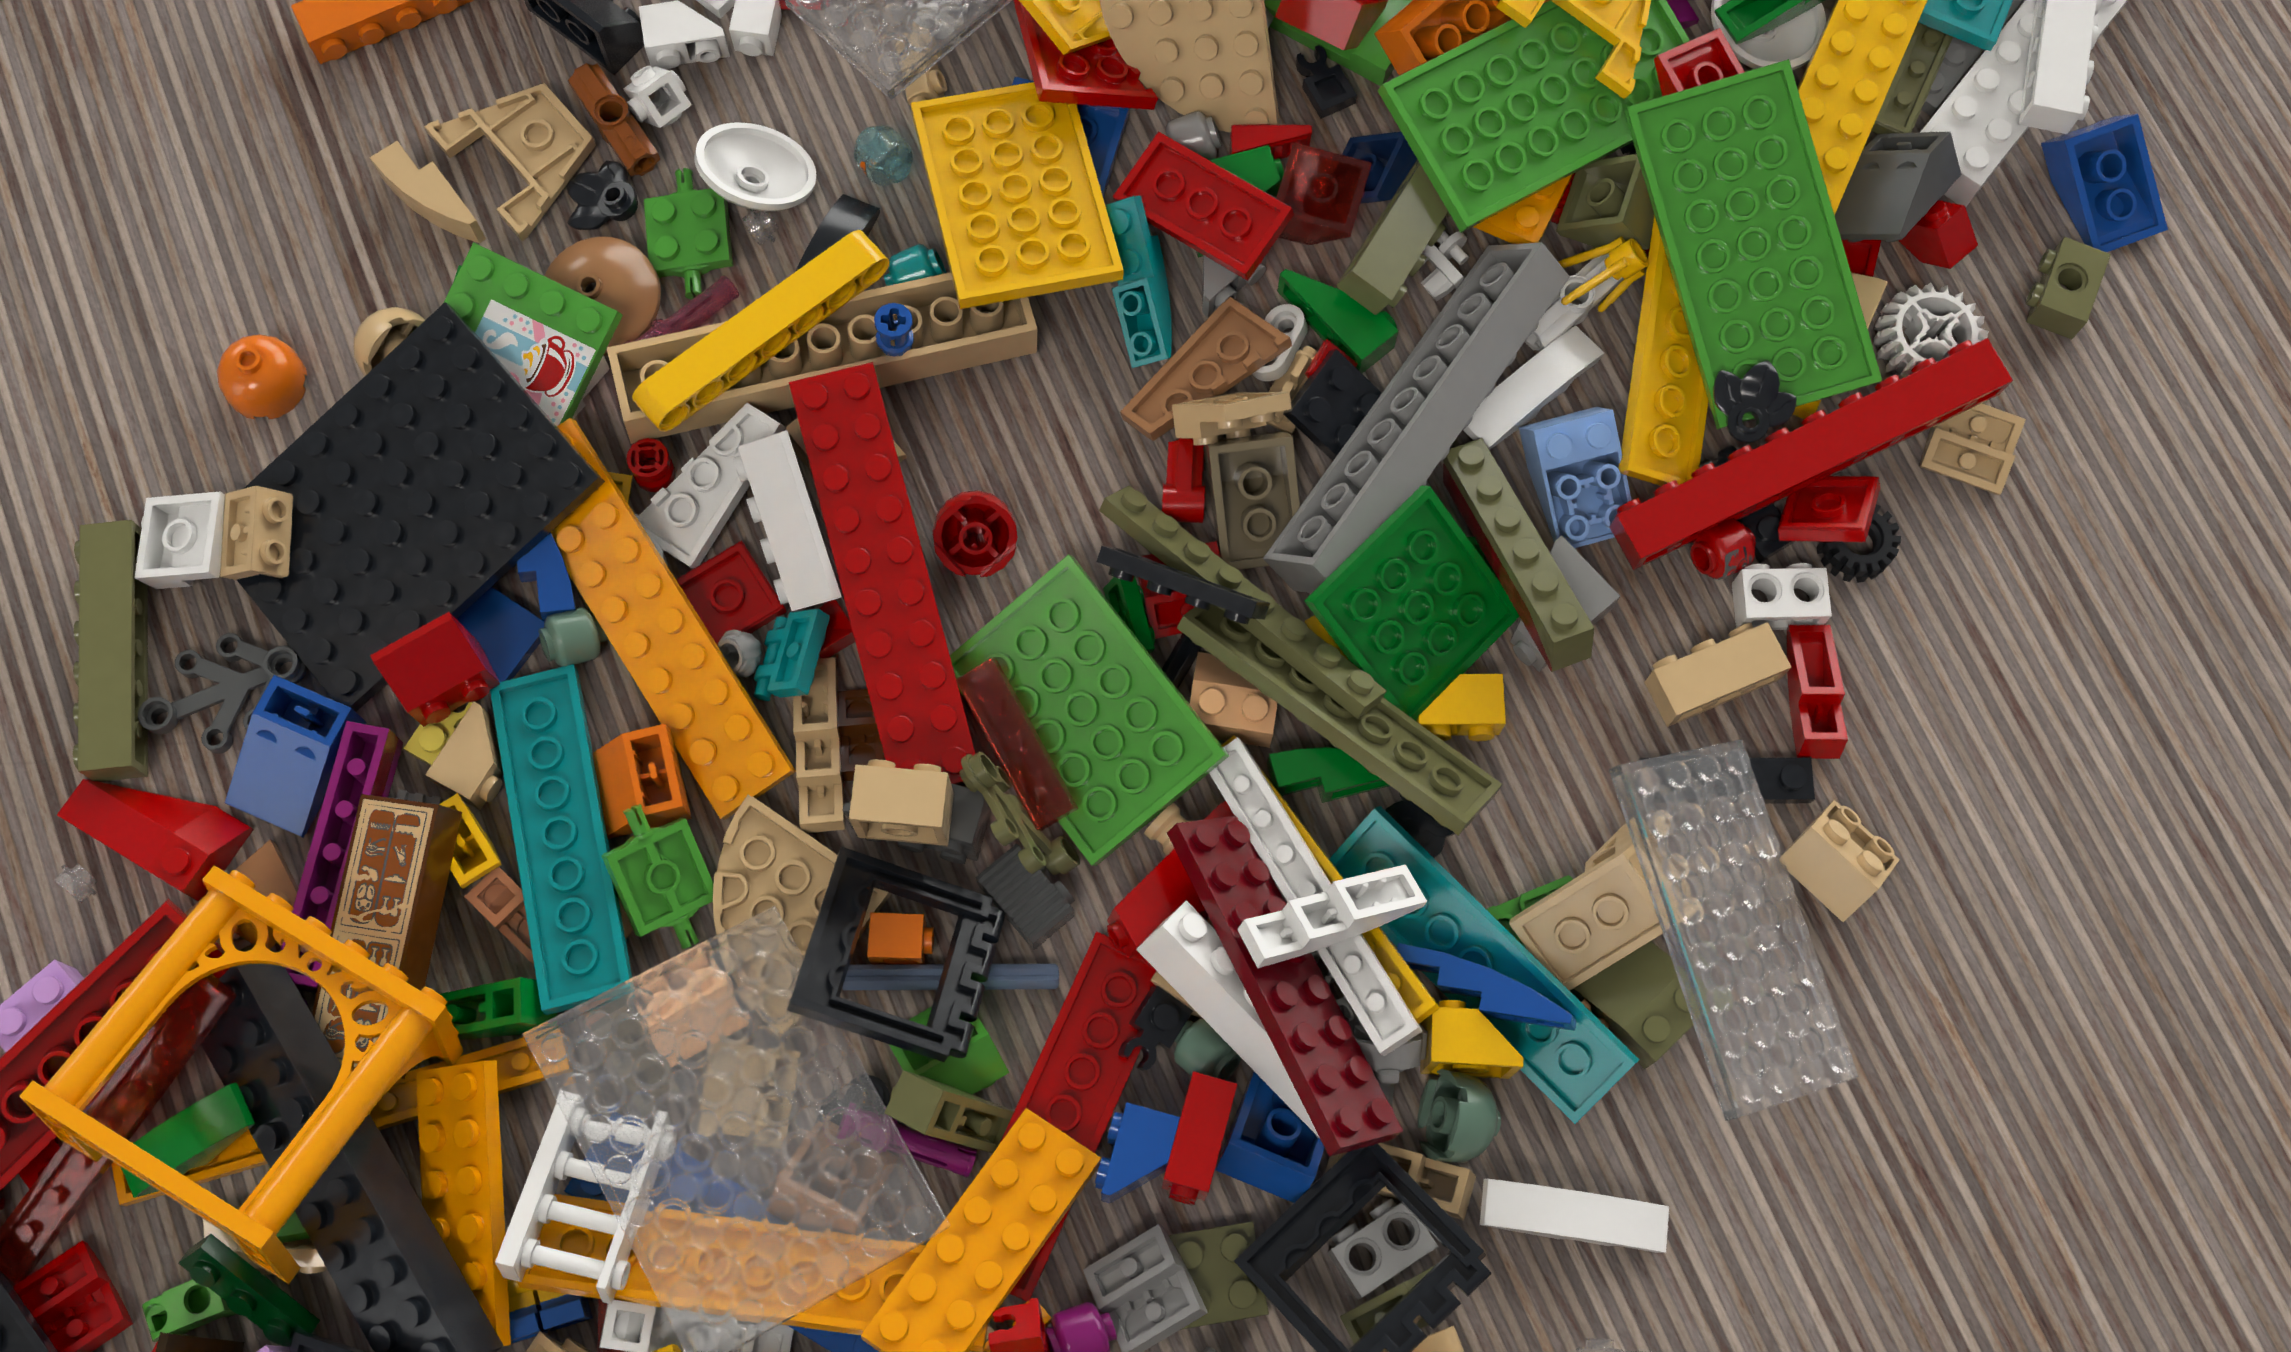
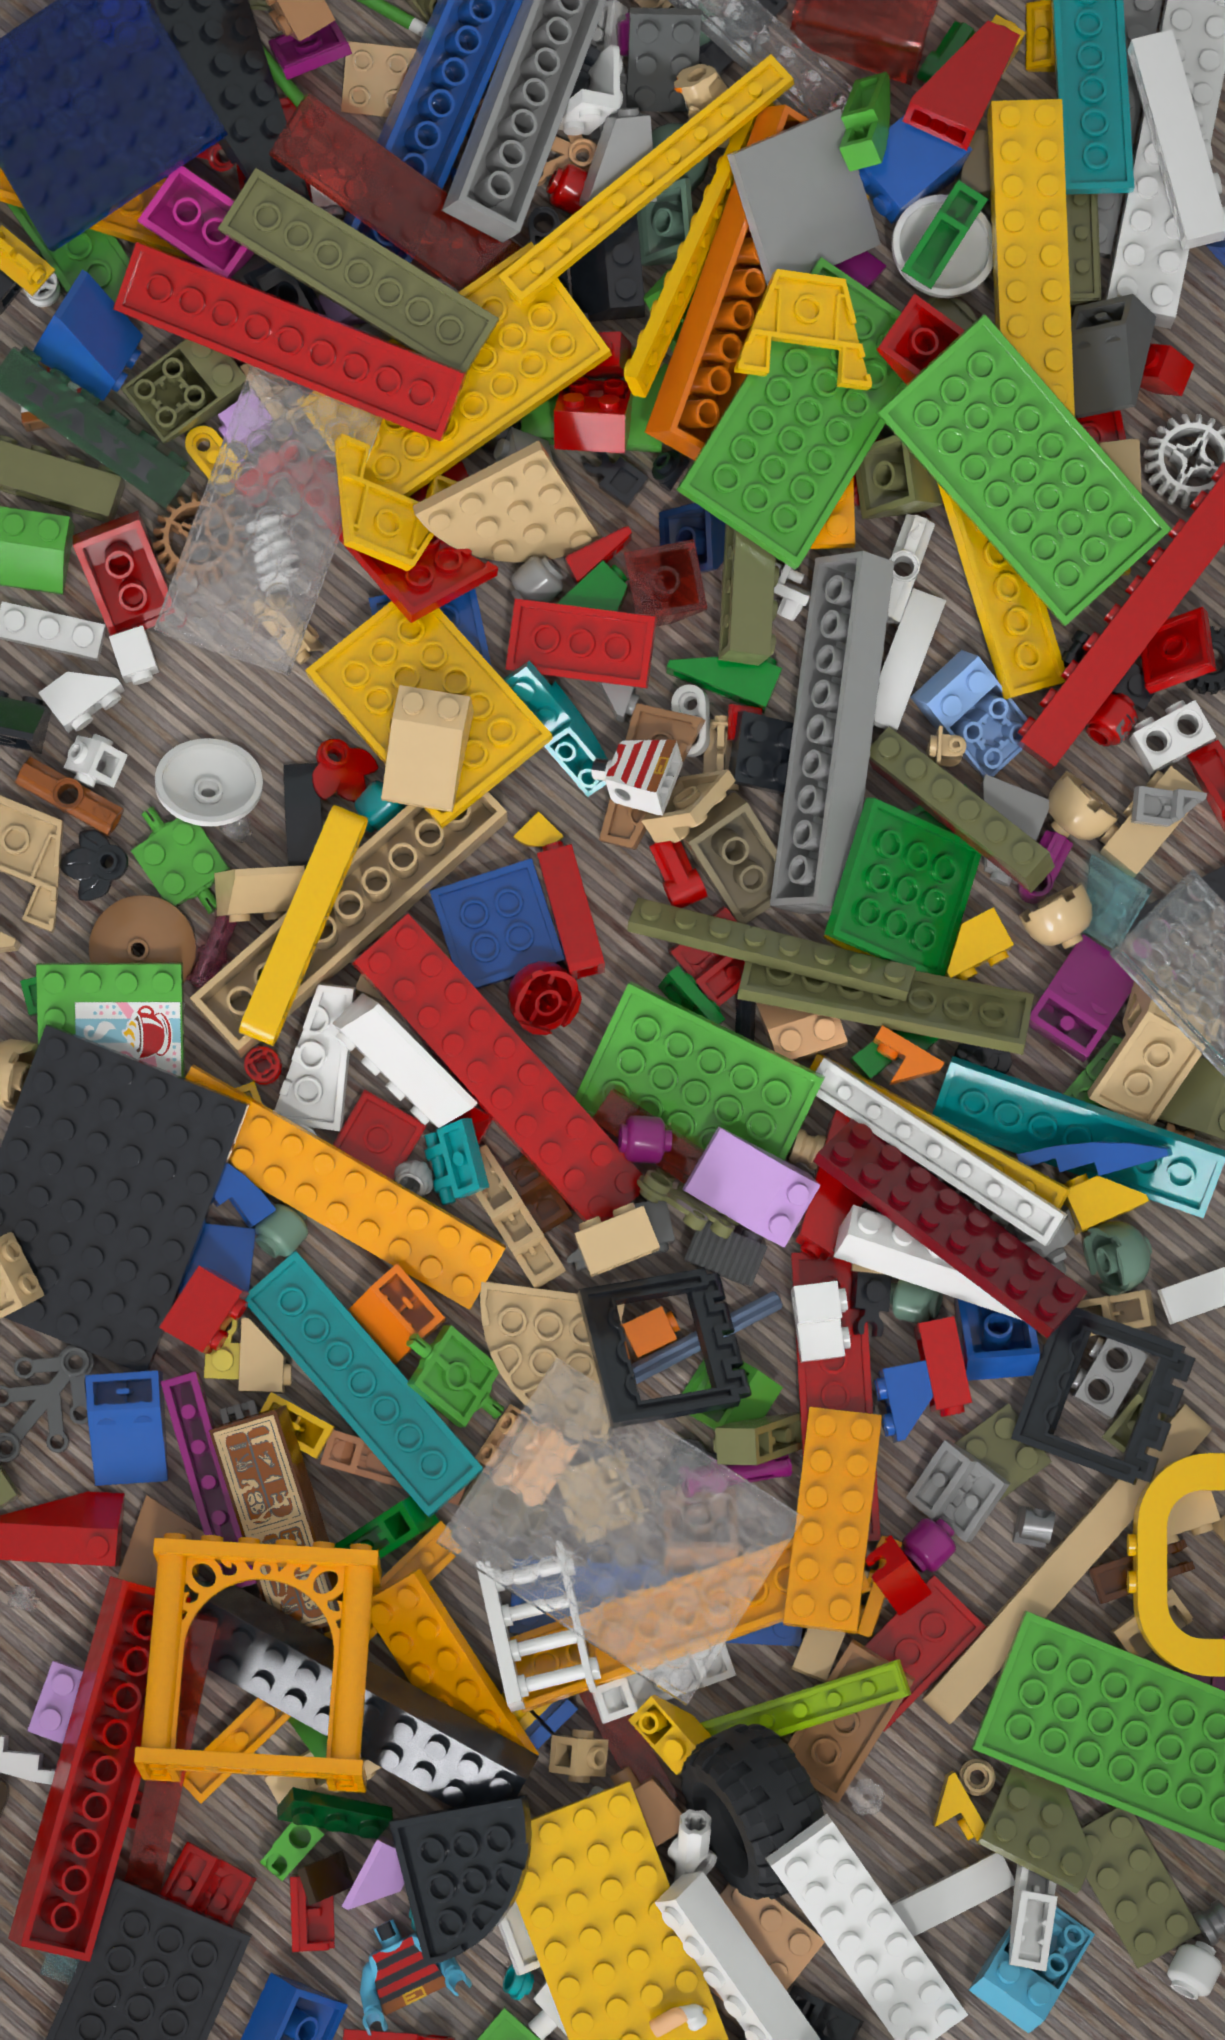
camera: 25 degrees left, 10 degrees up
green slope [121,1083,255,1198] -> none
clear light blue head [853,125,914,186] -> none
blue bush [874,303,914,357] -> none
black plate [1096,546,1270,624] -> none
white slope [1237,865,1427,968] -> none
yellow plant [1558,236,1649,312] -> none
black plate [1713,360,1797,443] -> none
none -> tan slope [214,865,305,922]
none -> red plate [312,739,379,802]
none -> tan slope [381,685,474,812]
none -> blue plate [430,858,565,989]
none -> yellow tile [513,811,564,848]
none -> red slope [537,841,605,980]
none -> torso [592,740,683,816]
none -> magenta head [618,1115,672,1163]
none -> black plate [652,450,690,491]
none -> lavender slope [683,1126,821,1248]
none -> white brick [791,1281,851,1363]
none -> orange slope [873,1025,945,1085]
none -> tan hinge [926,725,966,767]
none -> magenta piece [1017,830,1073,904]
none -> tan cylinder [1019,882,1092,949]
none -> magenta slope [1028,934,1139,1063]
none -> tan cylinder [1048,771,1118,840]
none -> clear light blue wing [1083,854,1153,951]
none -> light grey slope [1131,786,1207,827]

